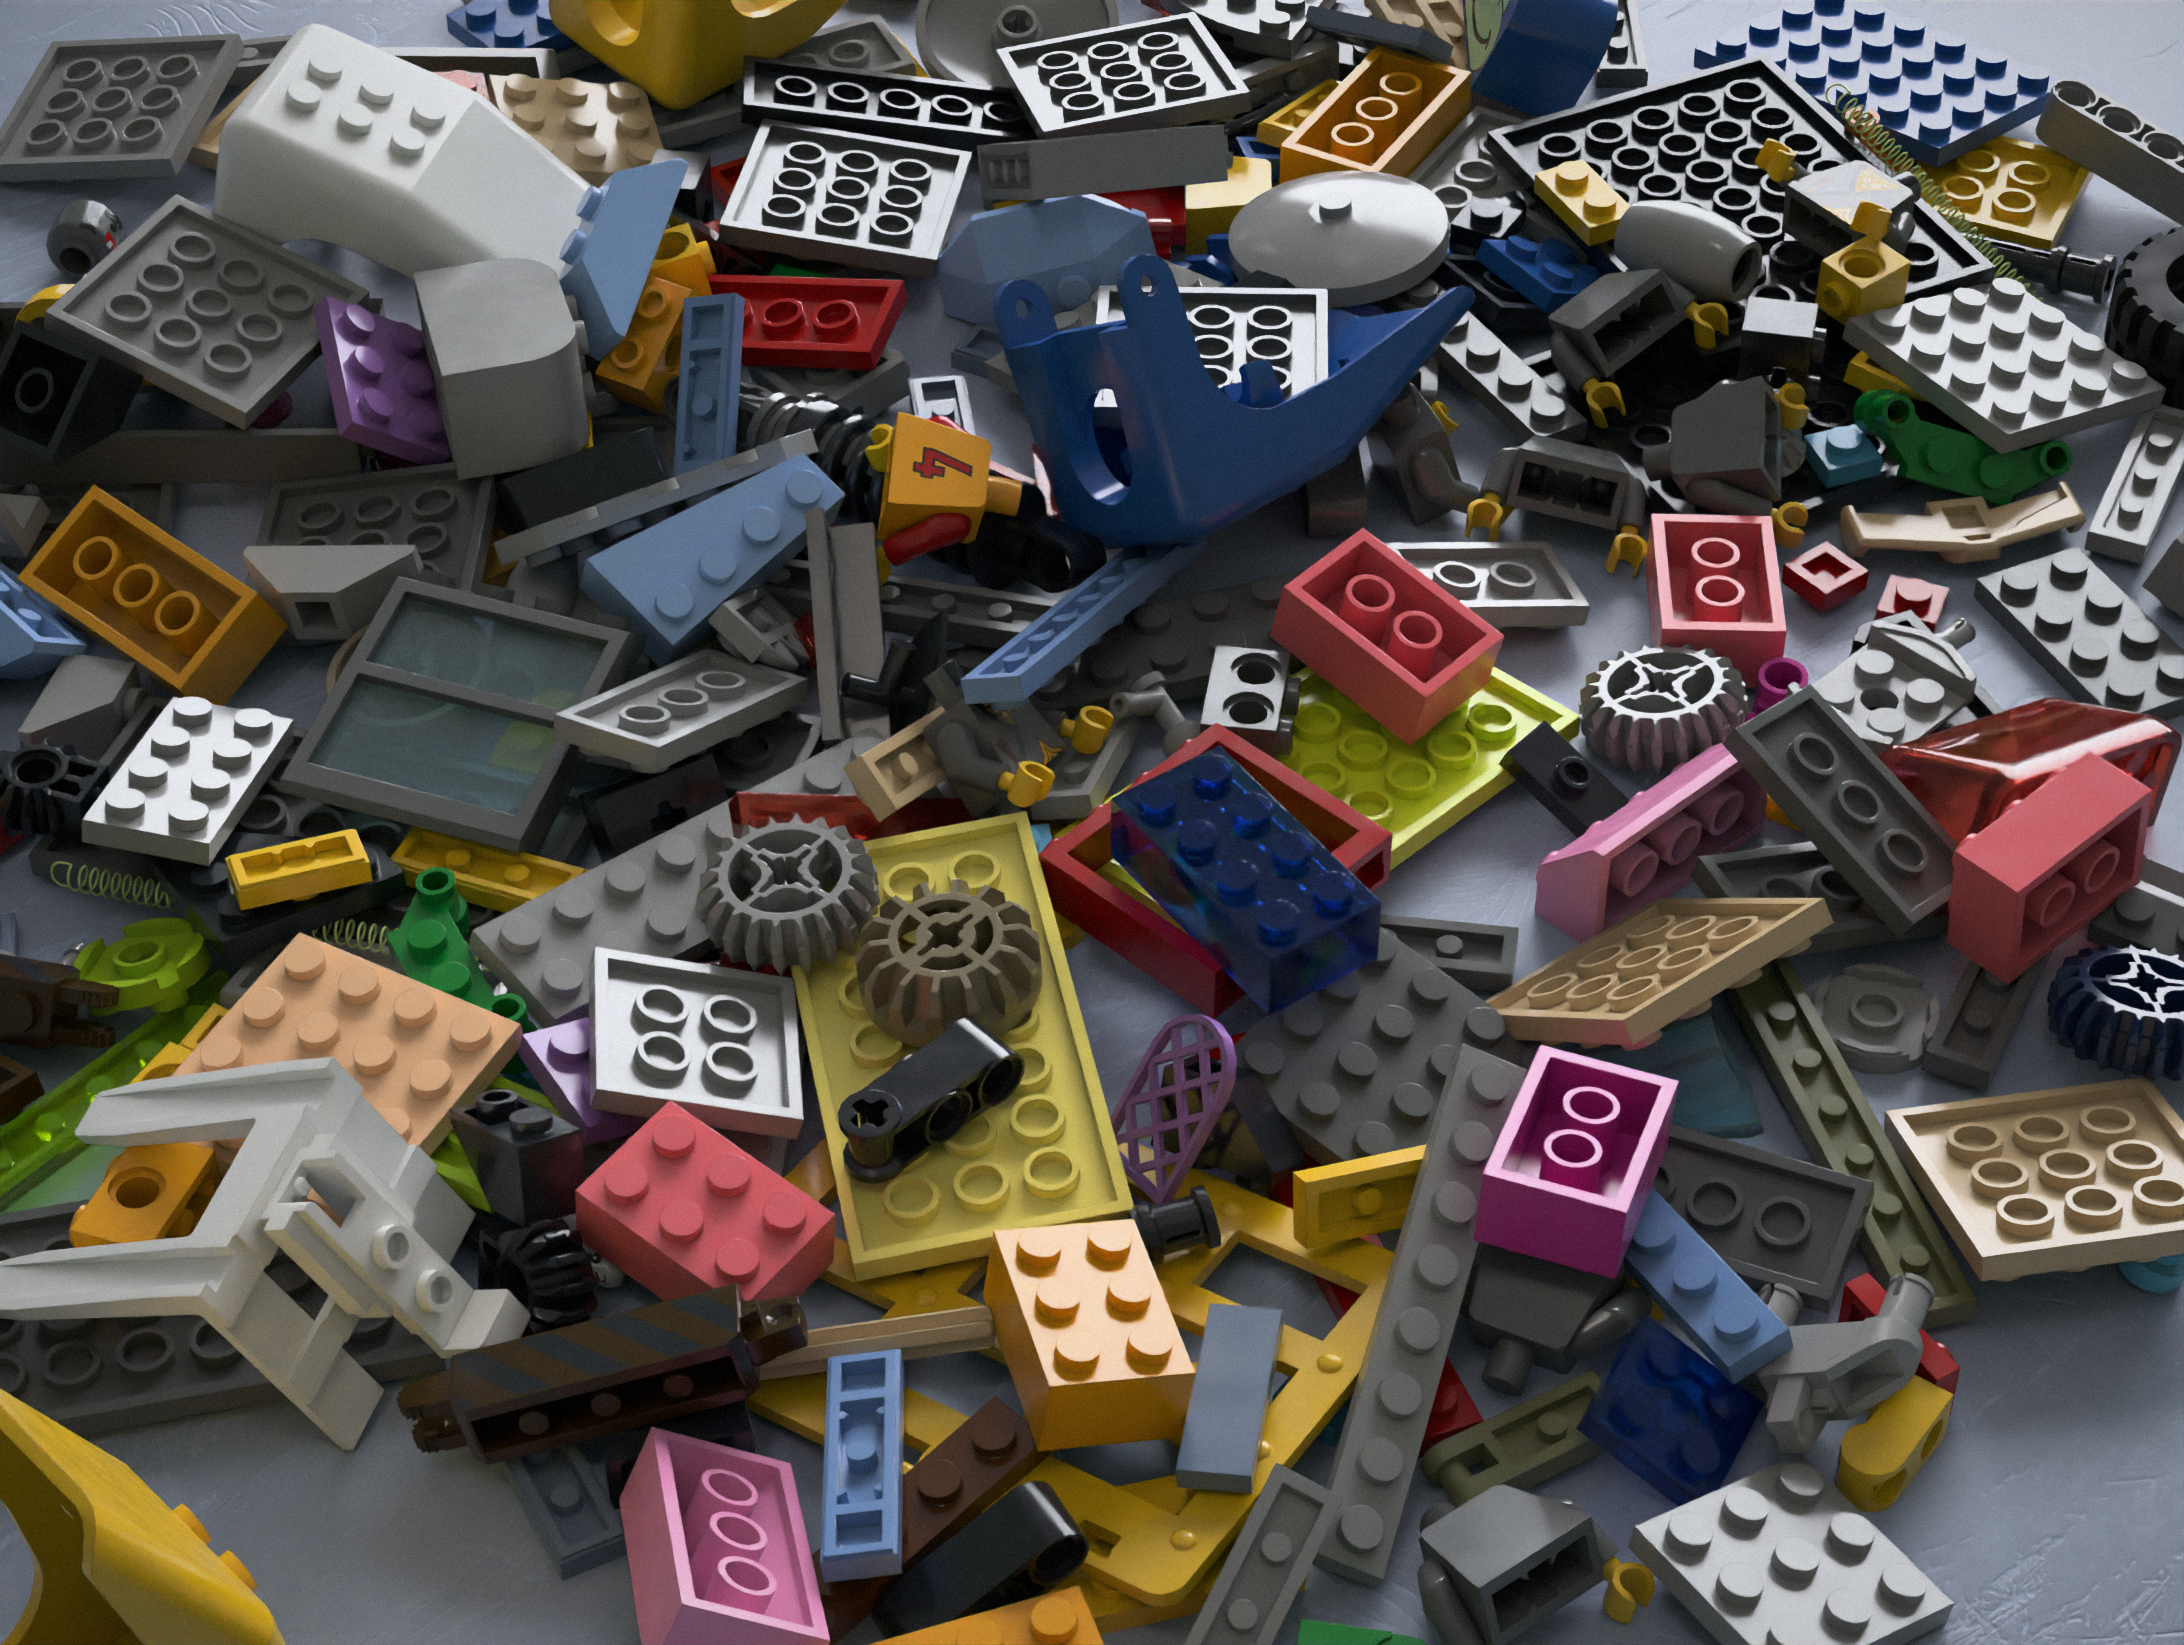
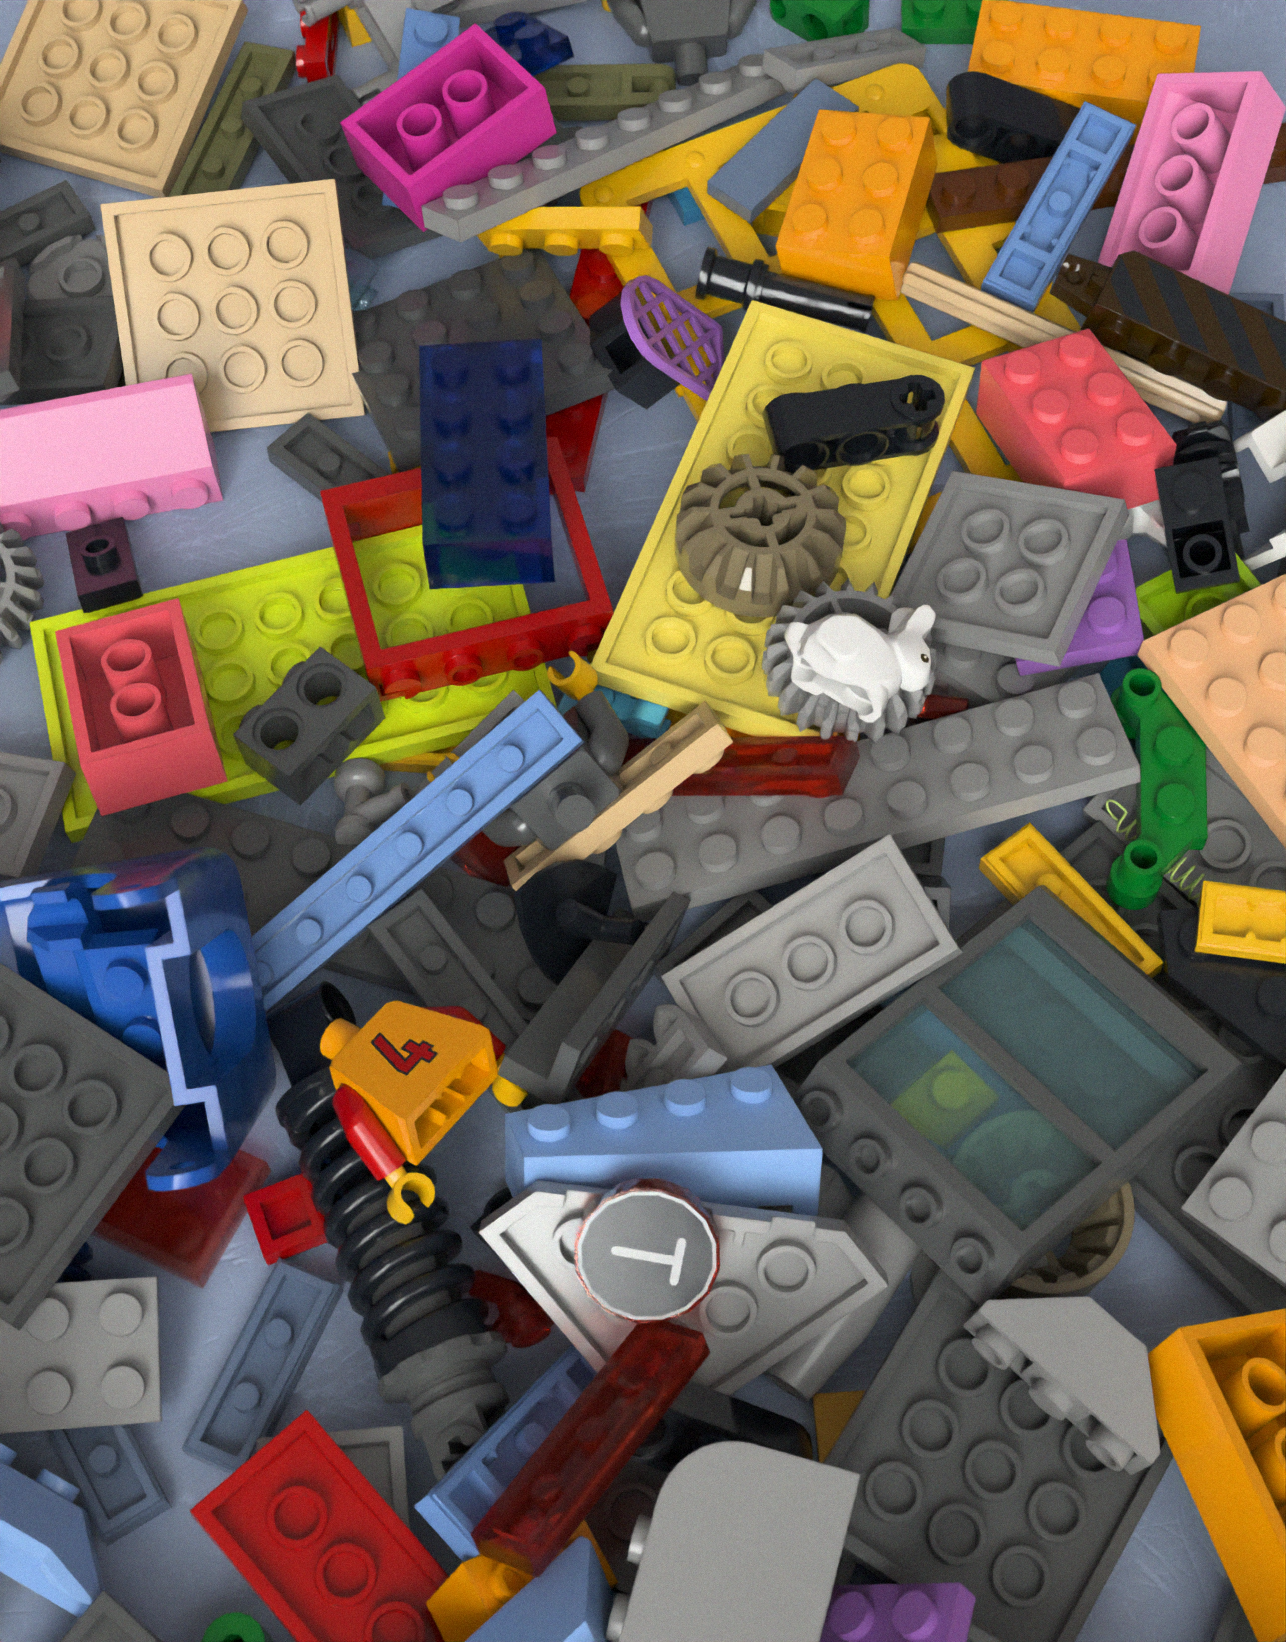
camera: 145 degrees left, 20 degrees up
none -> clear red plate [470,1320,710,1578]
none -> tile [574,1178,720,1323]
none -> white animal [784,605,936,723]

